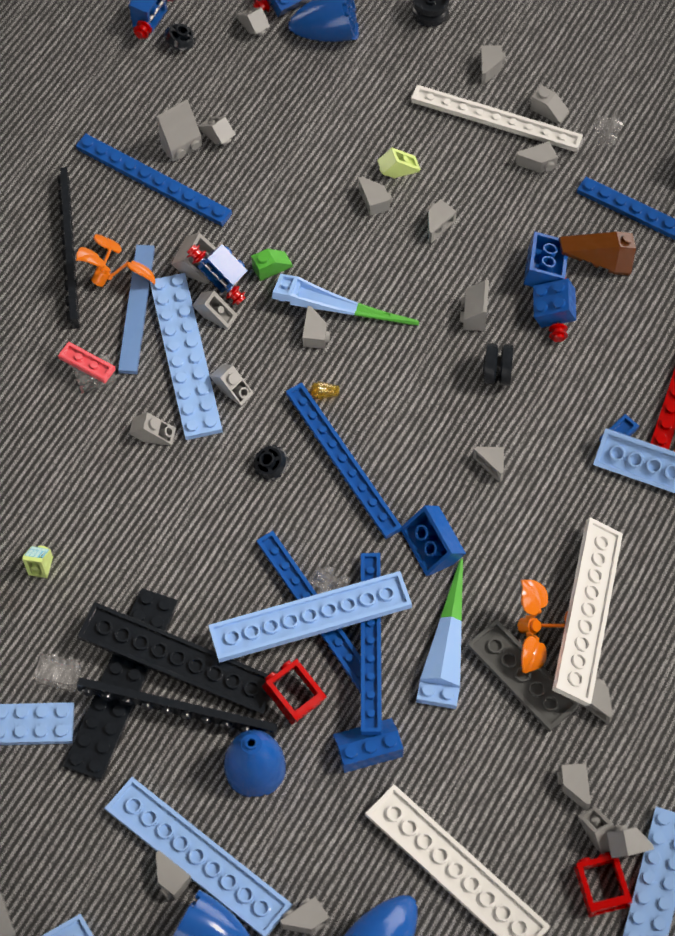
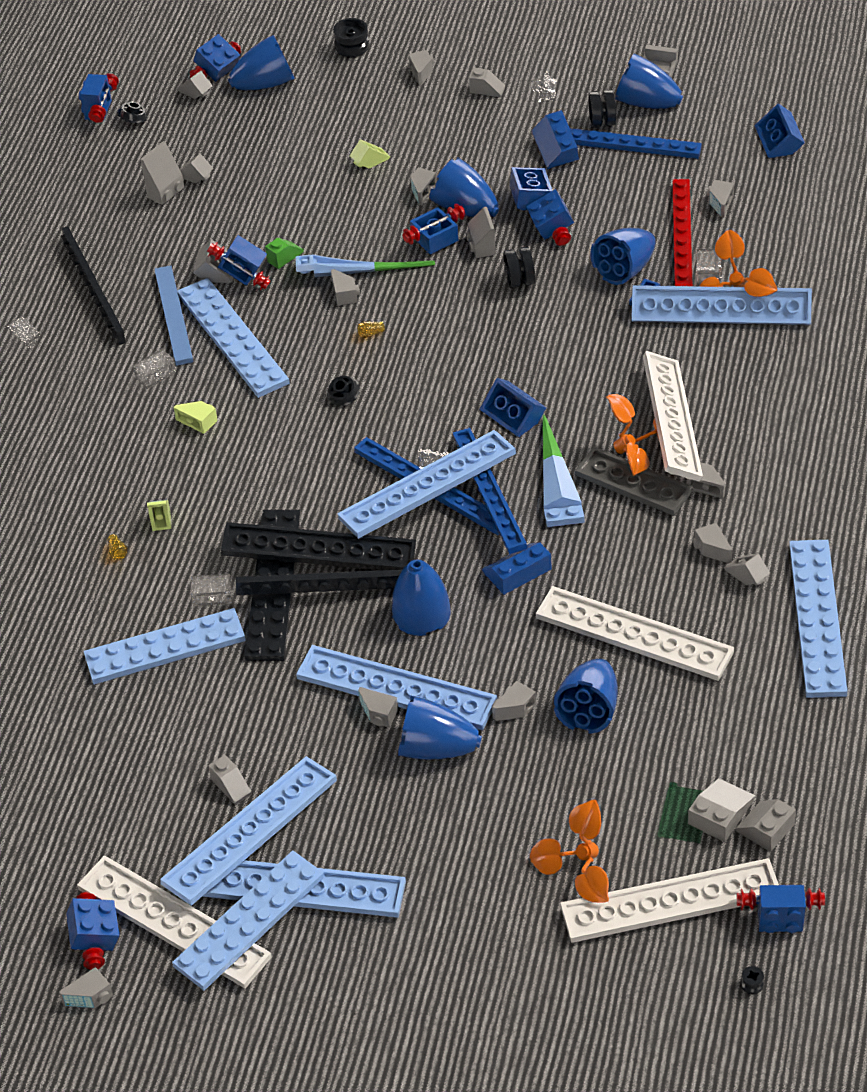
camera: 15 degrees left, 15 degrees down
coral tile [58,342,116,383] -> none
blue plate [76,134,232,227] -> none
orange plant [76,234,156,287] -> none
light grey slope [129,412,176,446] -> none
light grey slope [192,290,238,329] -> none
light grey slope [210,364,254,406] -> none
red window [262,659,327,725] -> none
blue plate [286,383,402,540] -> none
light grey slope [358,177,392,216] -> none
white plate [411,85,583,152] -> none
light grey slope [473,446,504,482] -> none
light grey slope [516,141,558,173] -> none
reddish brown wedge [558,231,636,276] -> none
red window [574,852,632,917] -> none
light grey slope [607,824,654,858] -> none
none -> yellowish green slope [174,401,218,434]
none -> blue brick [402,204,465,254]
none -> blue cylinder [429,157,499,217]
none -> blue slope [532,110,579,169]
none -> black wheel [588,89,616,128]
none -> blue cylinder [590,228,656,285]

